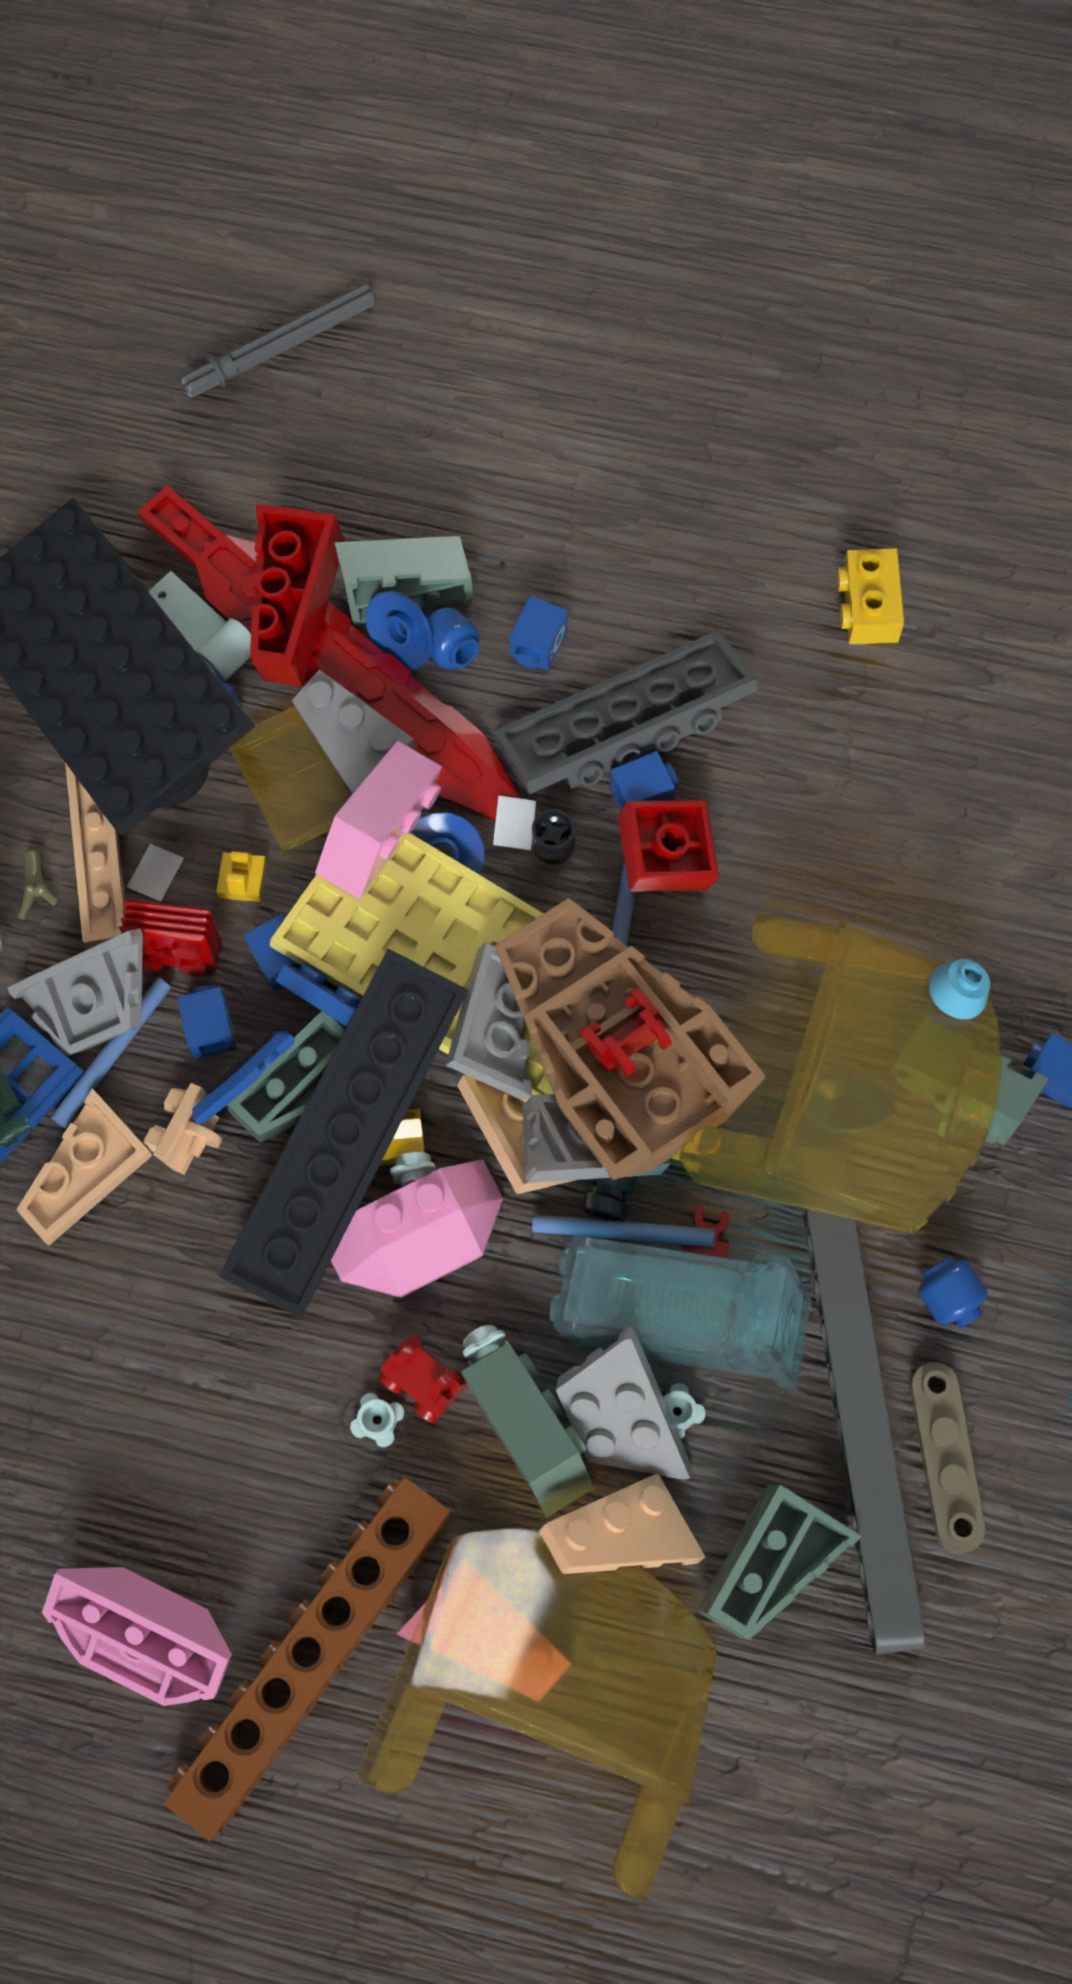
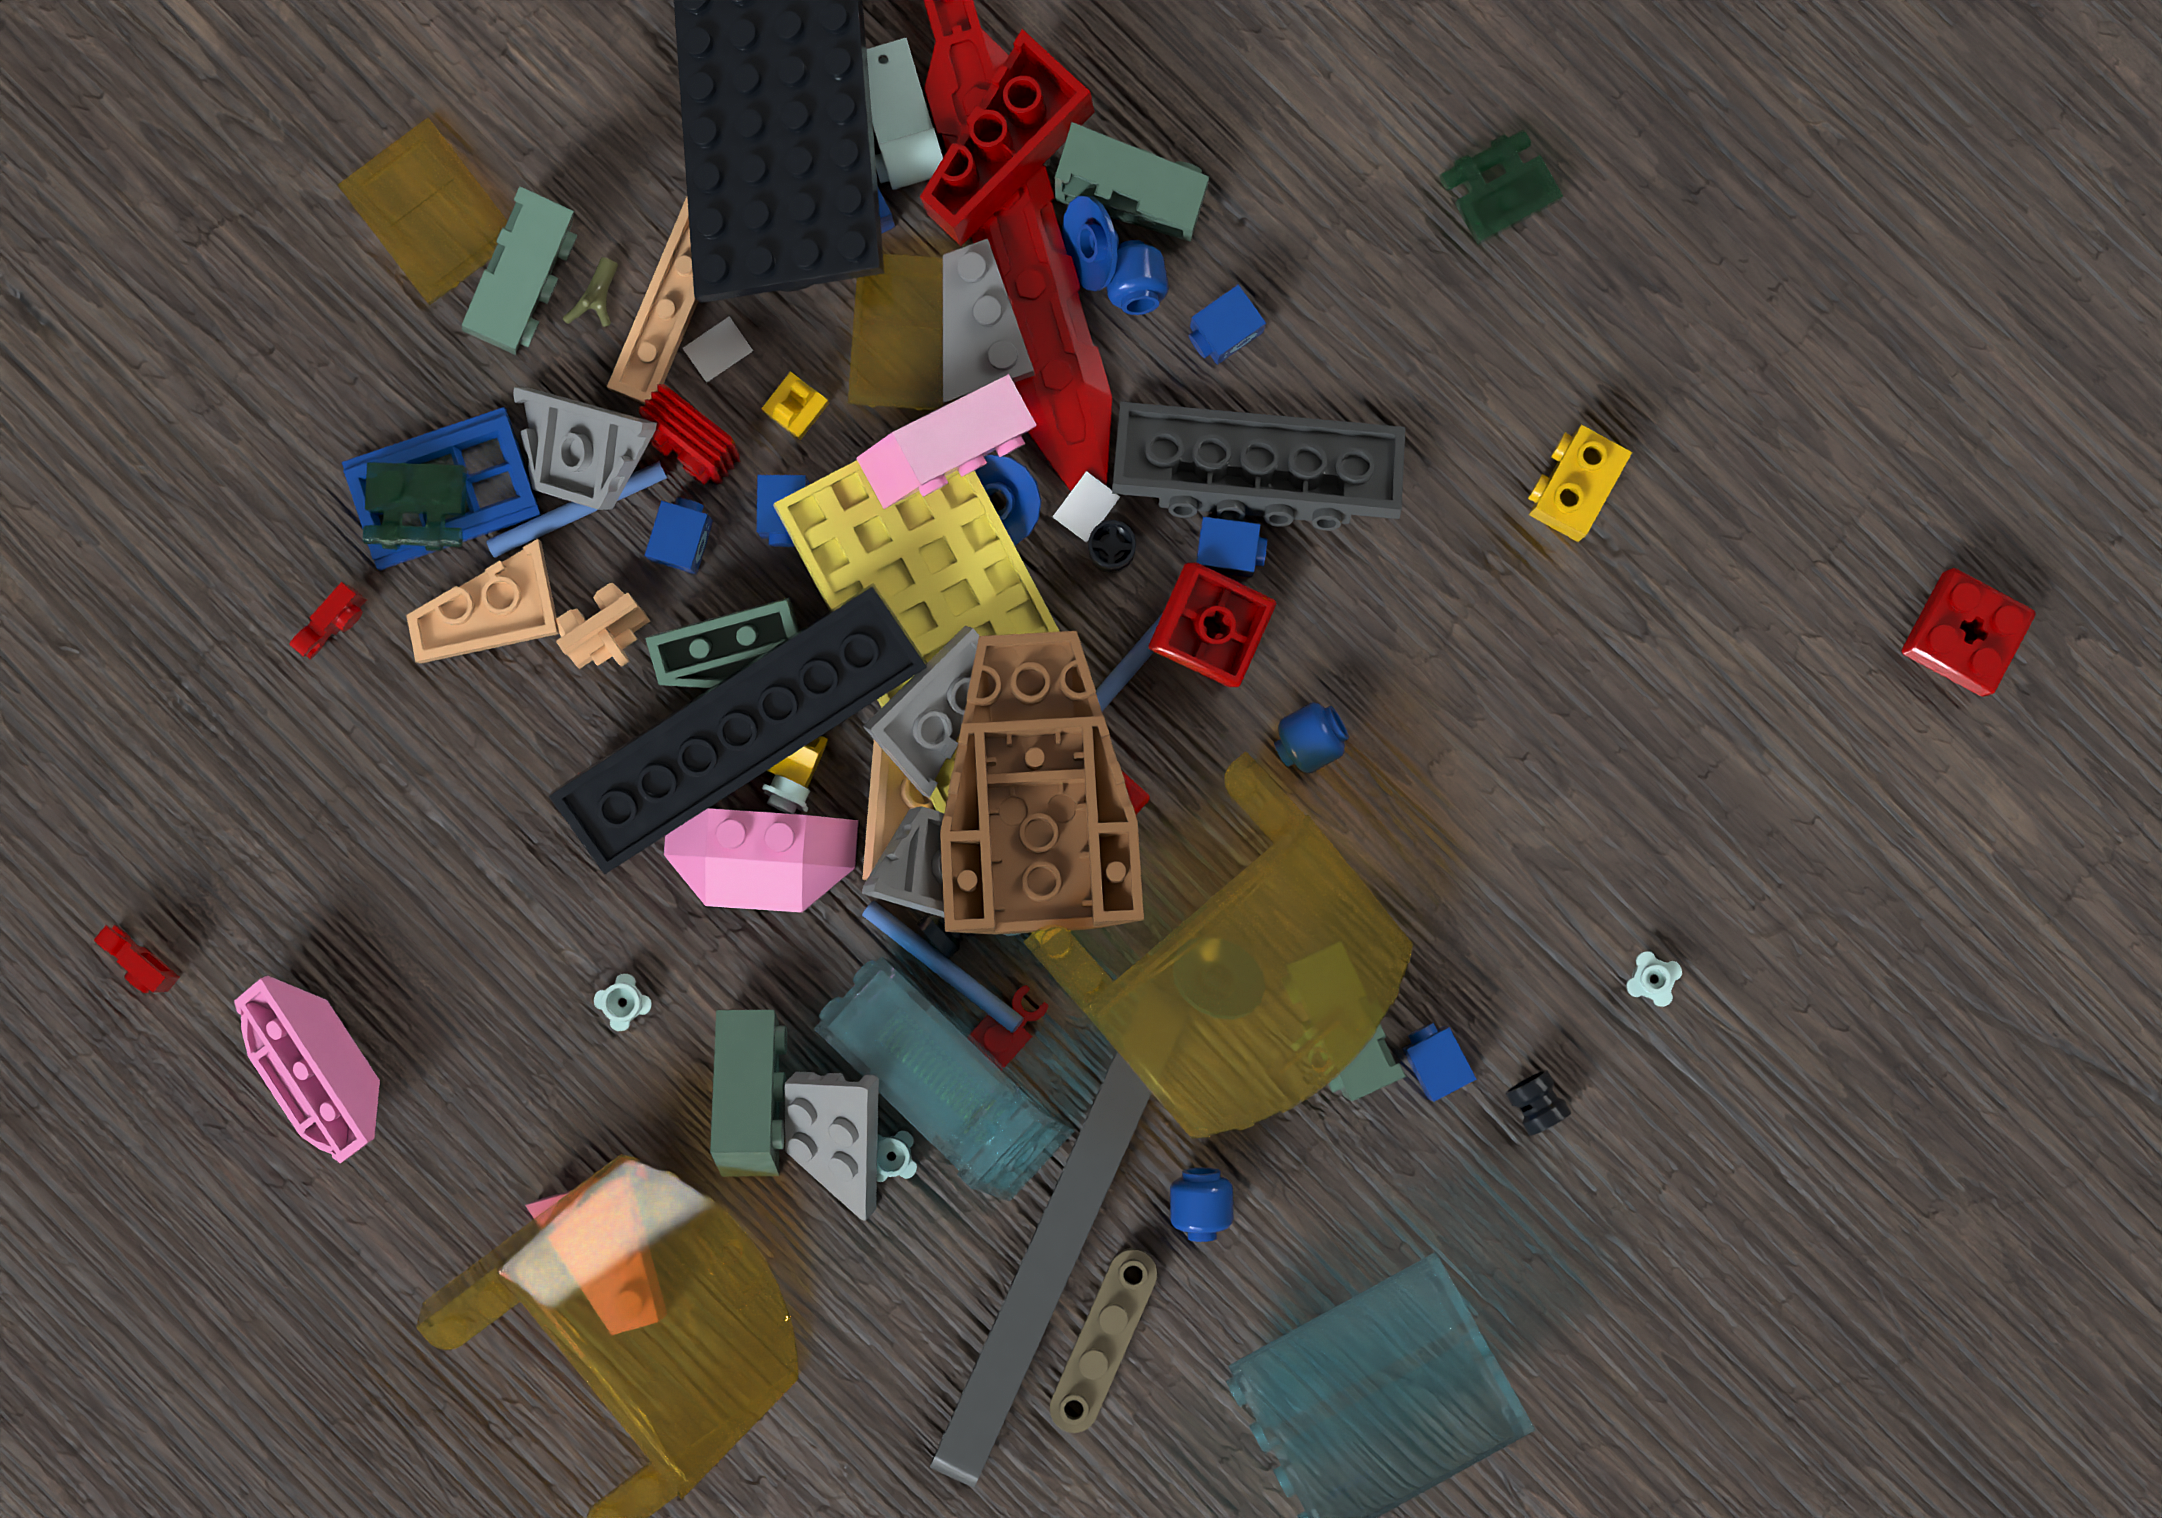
camera: 30 degrees right, 15 degrees up
dark orange brick [163,1477,453,1842] -> none
blue tile [192,1031,295,1125] -> none
blue wing [275,963,362,1027] -> none
red piece [378,1335,468,1423] -> none
light aqua plate [463,1325,508,1366] -> none
light nougat wing [539,1473,705,1574] -> none
red piece [580,987,672,1077] -> none
sand green wedge [696,1485,862,1640] -> none
medium azure cone [929,959,990,1019] -> none
none -> blue head [1274,702,1349,774]
none -> clear green plate [1439,130,1563,245]

